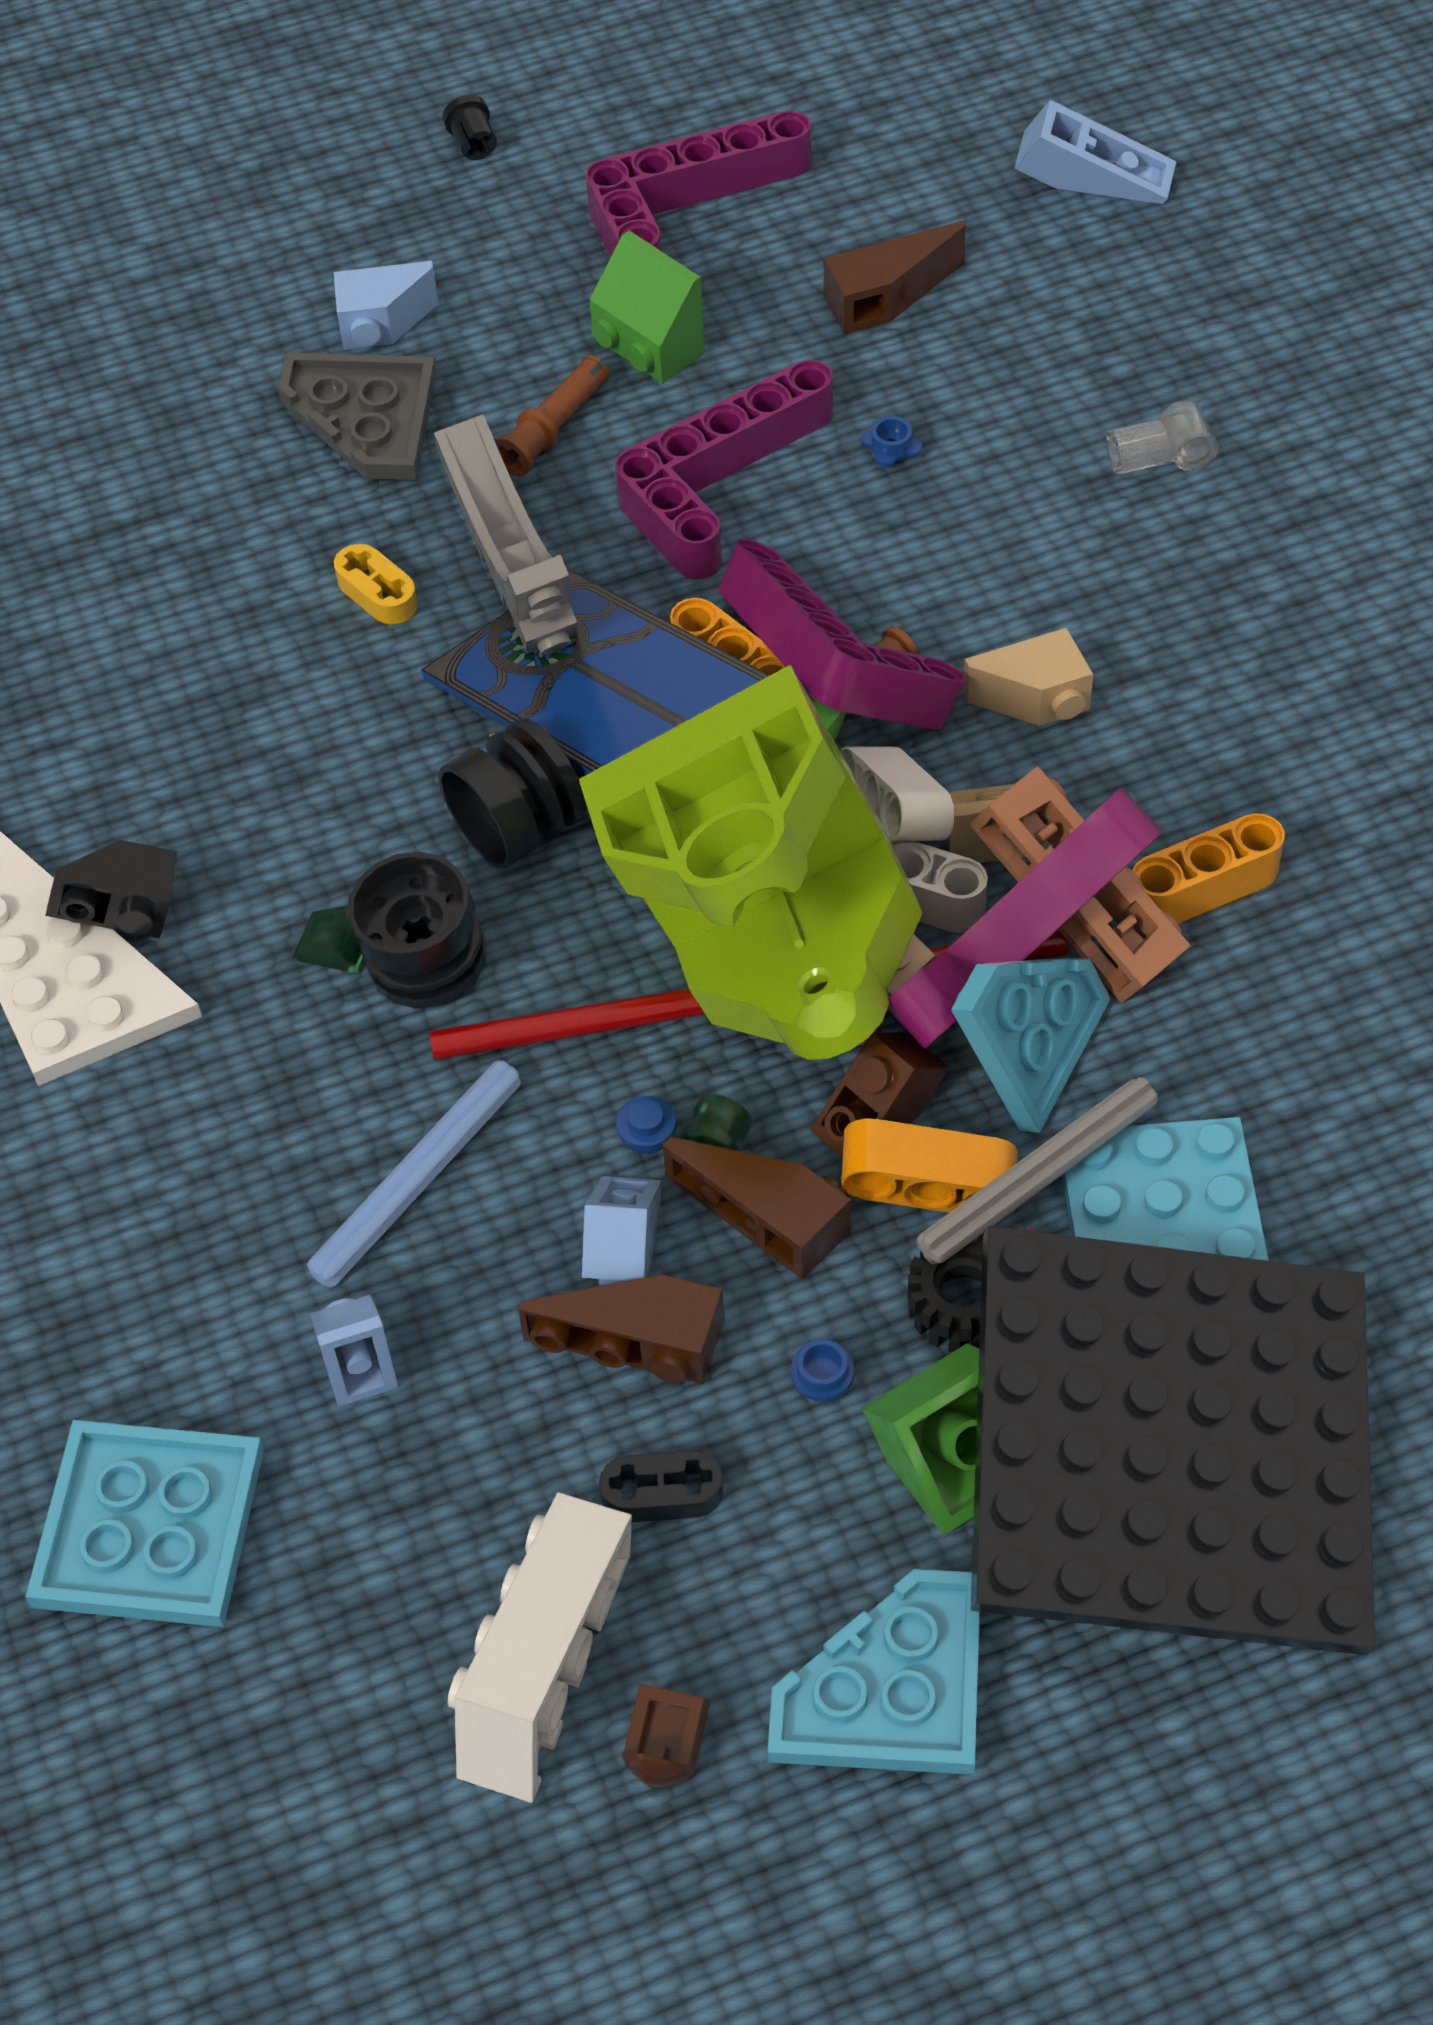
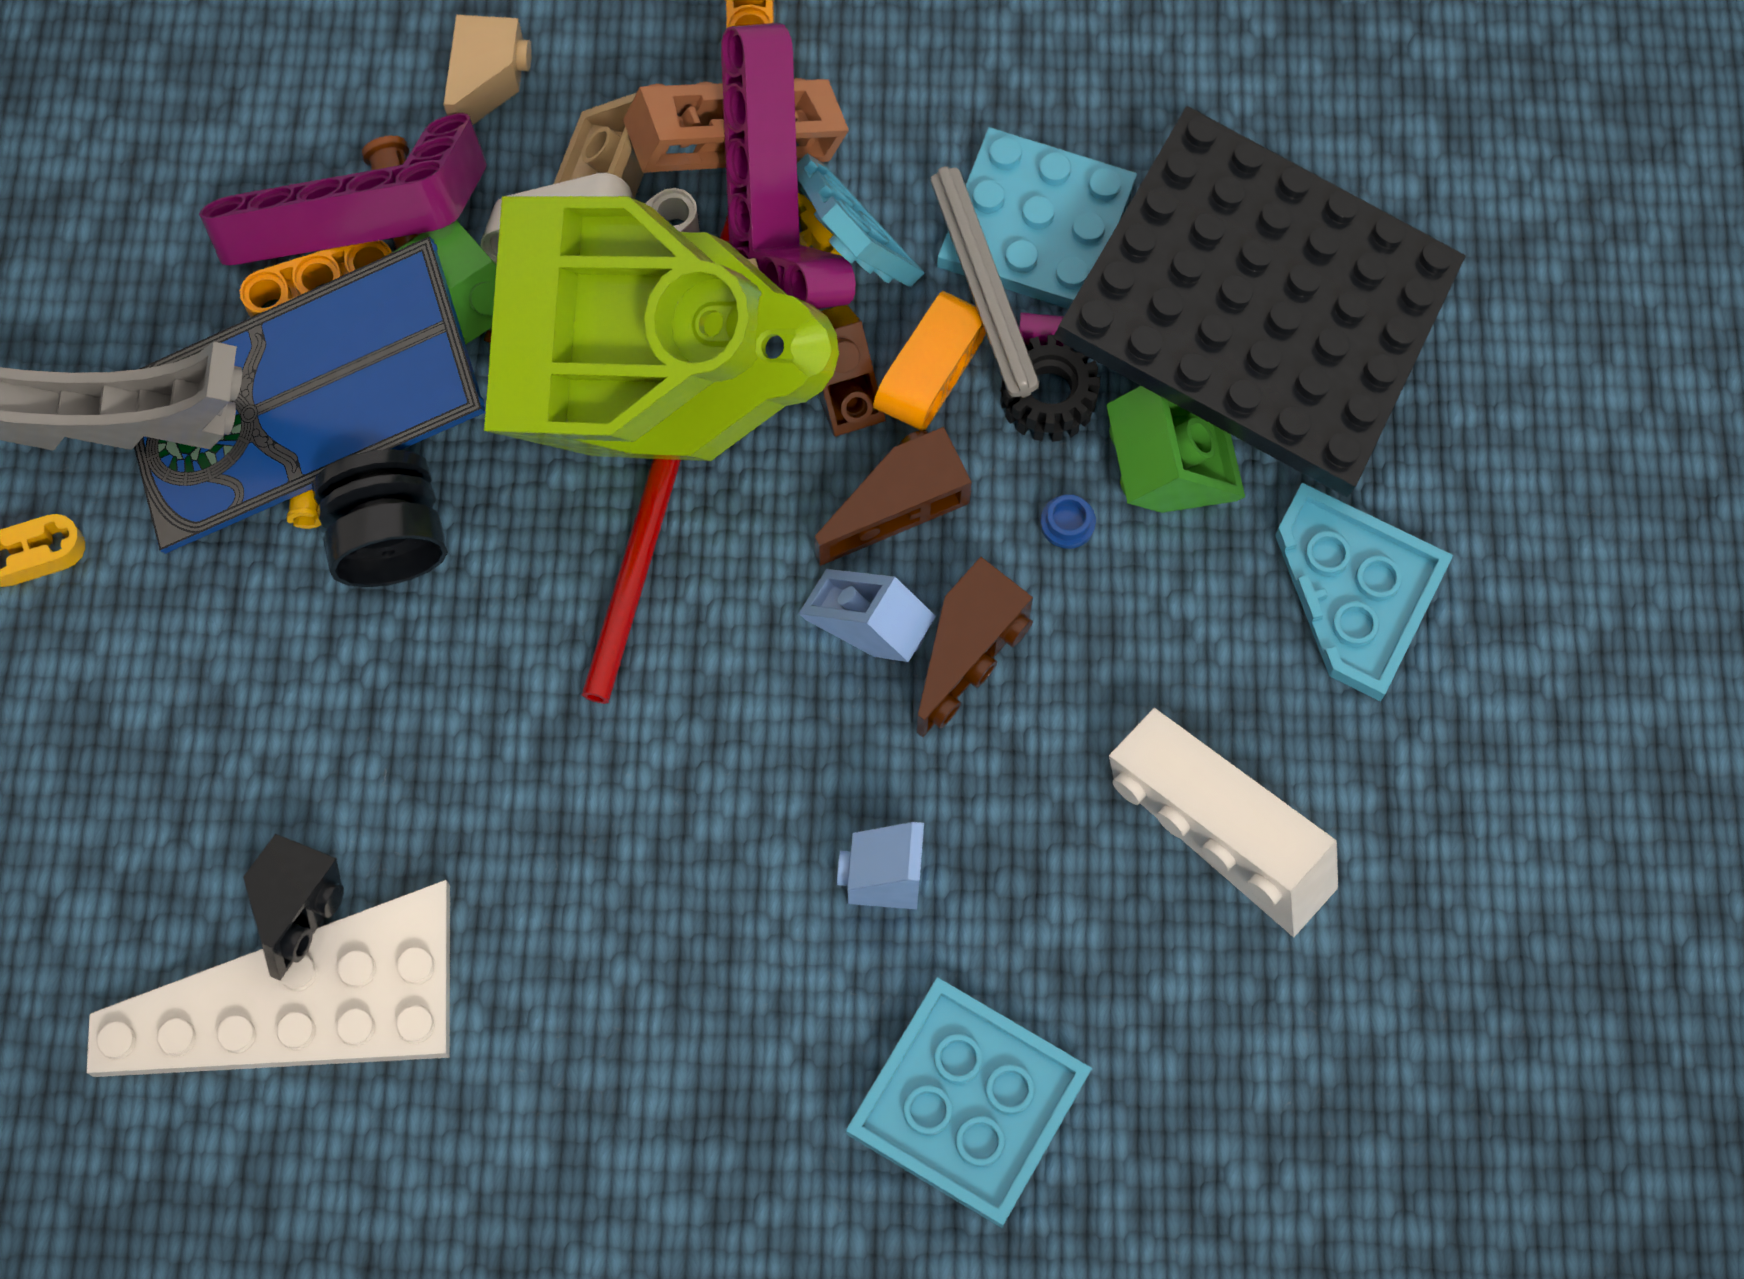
camera: 70 degrees left, 15 degrees up
clear green slope [293,905,365,973] -> none
light blue axle [307,1060,521,1288] -> none
black wheel [348,852,486,1008] -> none
black beam [599,1451,724,1523] -> none
magenta beam [615,360,833,580] -> none
blue plate [616,1096,677,1154] -> none
reddish brown plate [622,1684,710,1789] -> none
clear green wheel [679,1094,753,1151] -> none
blue plate [862,416,922,467] -> none

